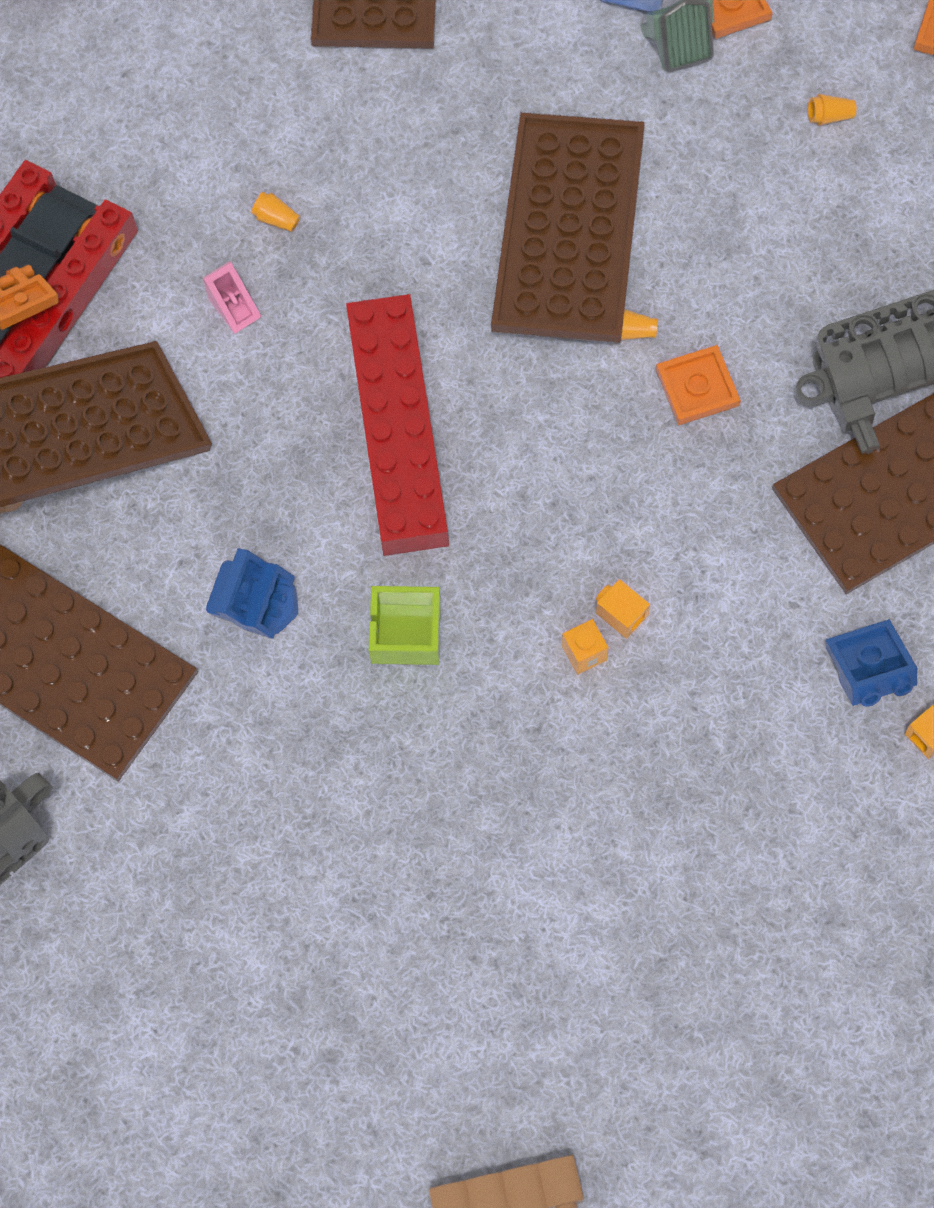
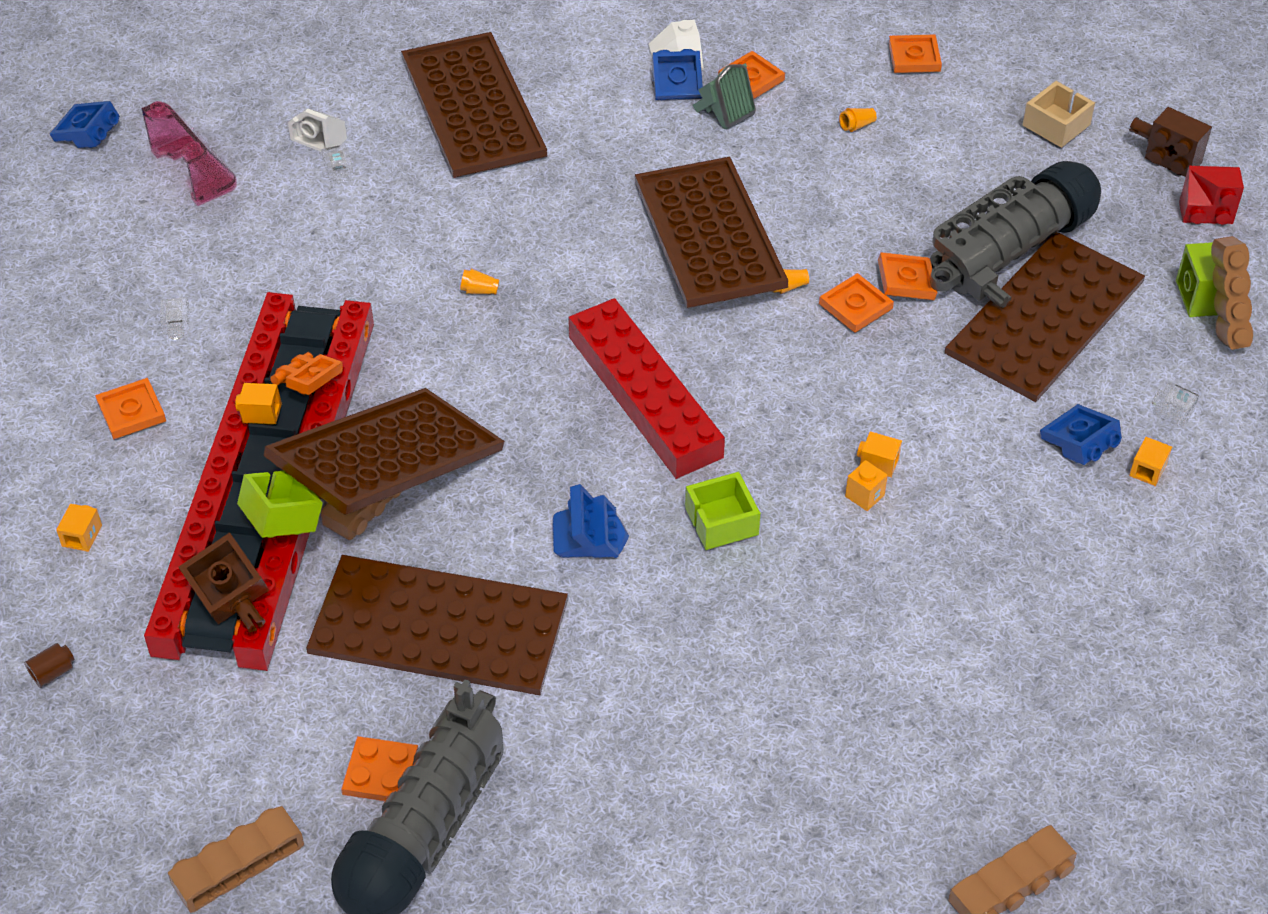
camera: 25 degrees left, 20 degrees down
bright pink slope [202,261,262,333] -> none
none -> orange plate [878,252,938,300]

